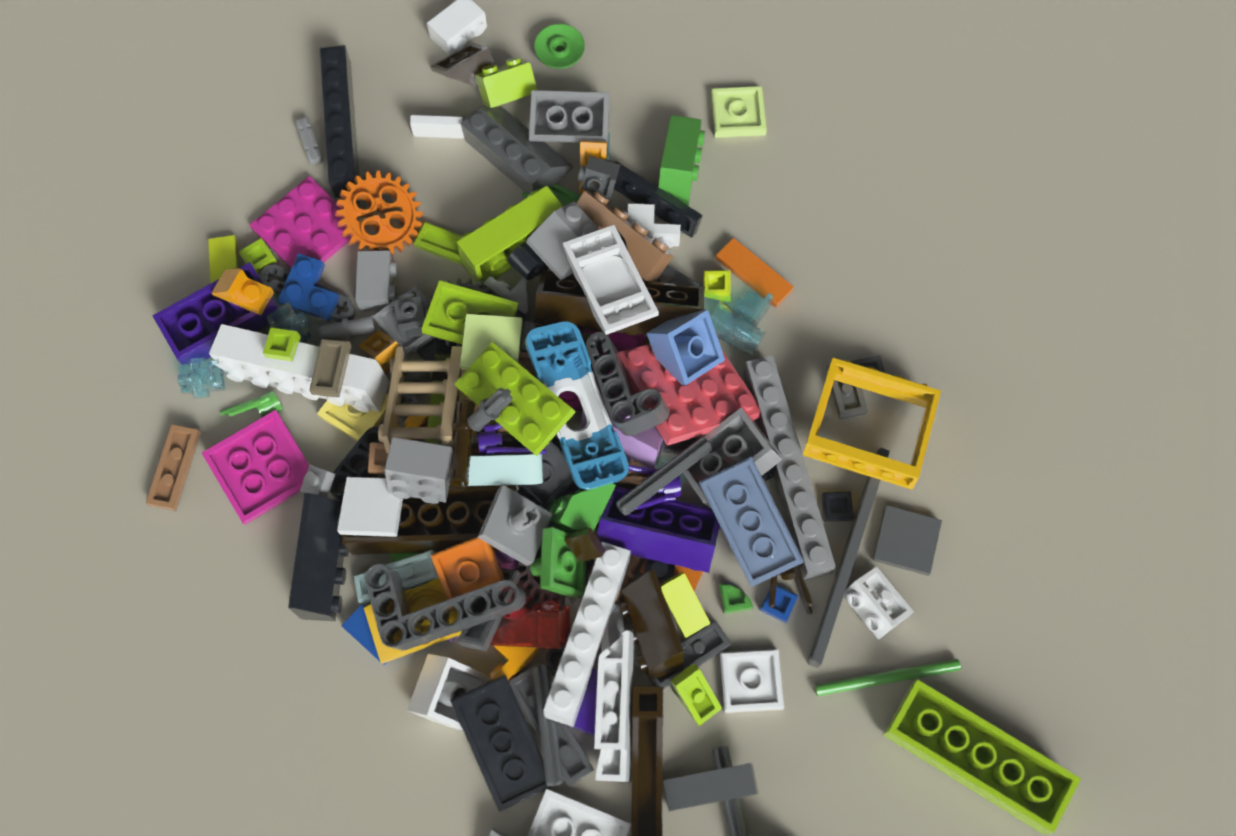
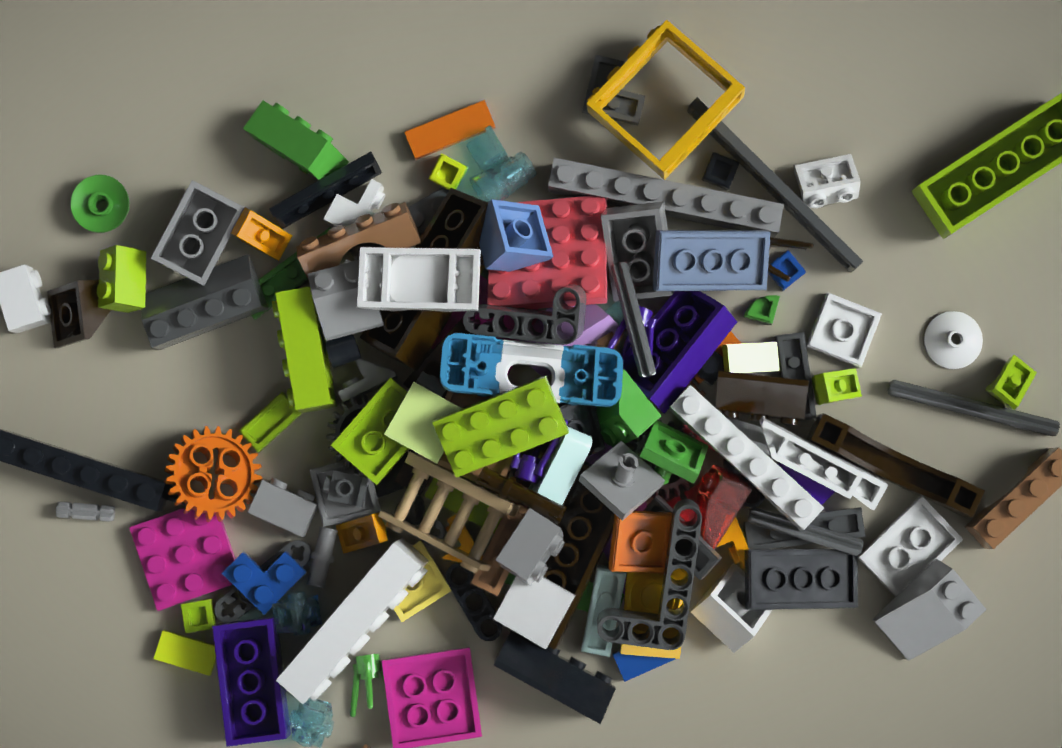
camera: 70 degrees left, 15 degrees up
light orange slope [212,268,274,315] -> none
lime plate [263,328,301,362] -> none
light grey plate [300,465,335,498] -> none
dark tan tile [309,339,352,398] -> none
white tile [410,115,464,138] -> none
dark grey axle [467,388,512,431] -> none
dark brown tile [564,528,606,562] -> none
dark grey brick [577,156,620,201] -> none
dark grey tile [663,763,759,811] -> none
yellowish green tile [711,86,767,138] -> none
bright green piece [814,659,961,696] -> none
dark grey tile [872,505,942,576] -> none
none -> white dish [924,311,983,369]

